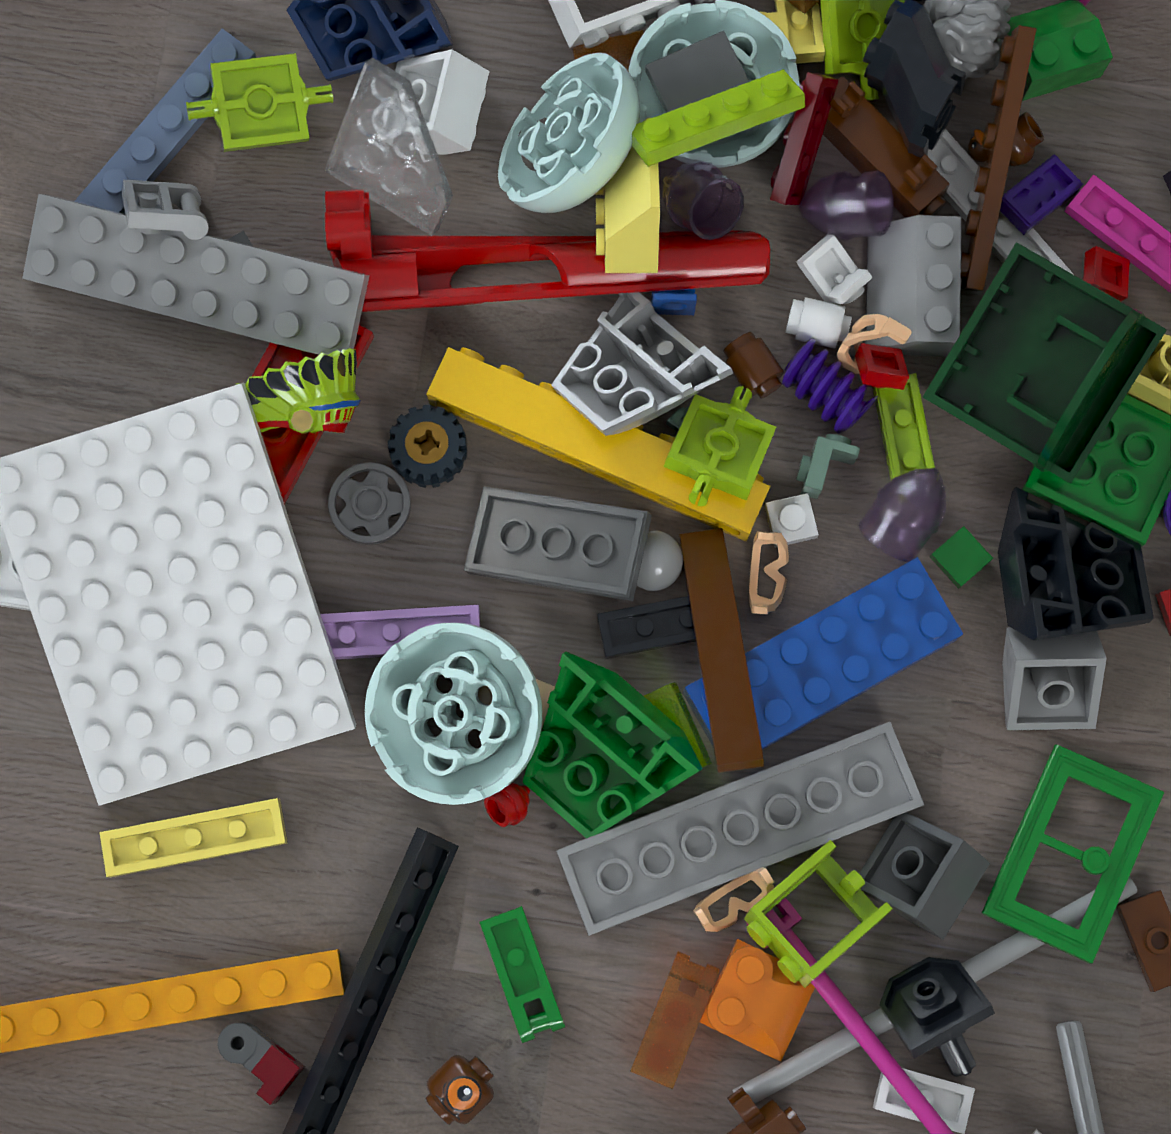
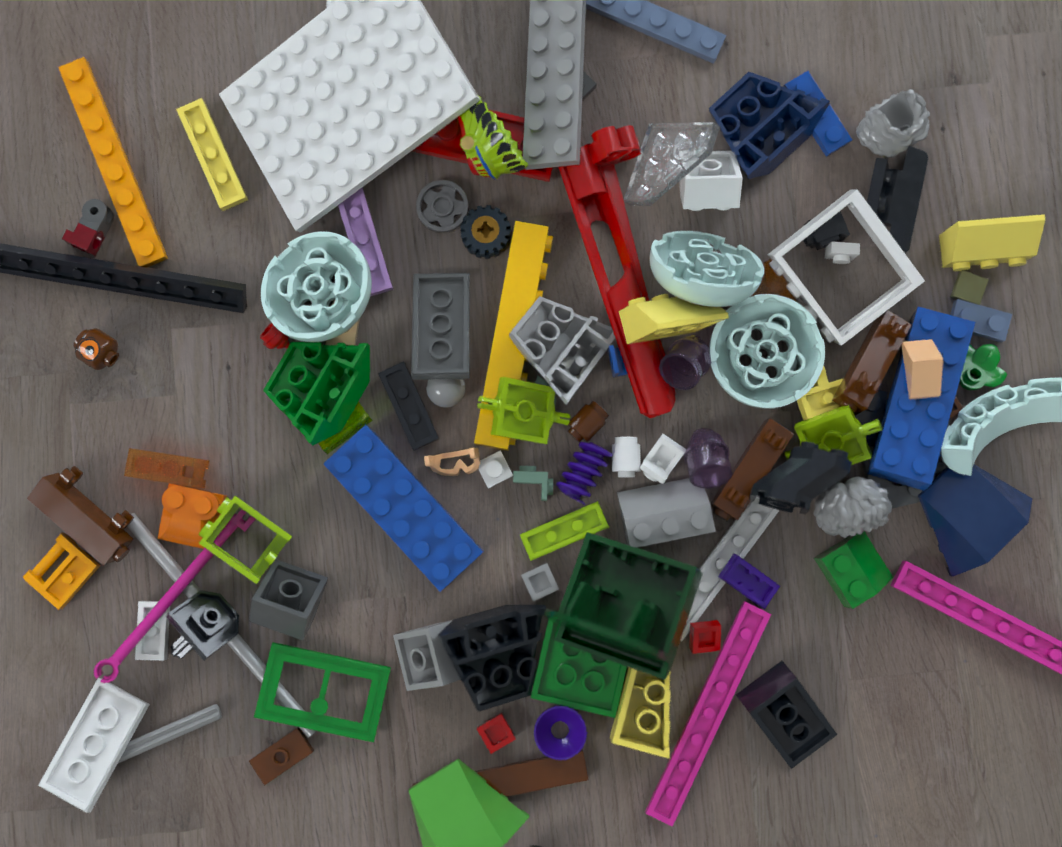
camera: 80 degrees right, 5 degrees up
light grey plate [122,180,209,240] -> none
lime plate [186,53,333,152] -> none
green plate [479,906,565,1043] -> none
light grey plate [556,722,924,936] -> none
lime plate [632,69,805,167] -> none
dark grey tile [645,30,750,113] -> none
reddish brown tile [679,528,764,773] -> none
light nougat helmet [693,867,774,932] -> none
dark red plate [770,72,839,205] -> none
light nougat helmet [837,314,912,374] -> none
red plate [855,343,909,390] -> none
clear purple helmet [859,468,946,562] -> none
green tile [929,526,993,589] -> none
reddish brown plate [960,25,1037,292] -> none
reddish brown animal [968,112,1044,166] -> none
none -> light grey plate [521,563,559,601]

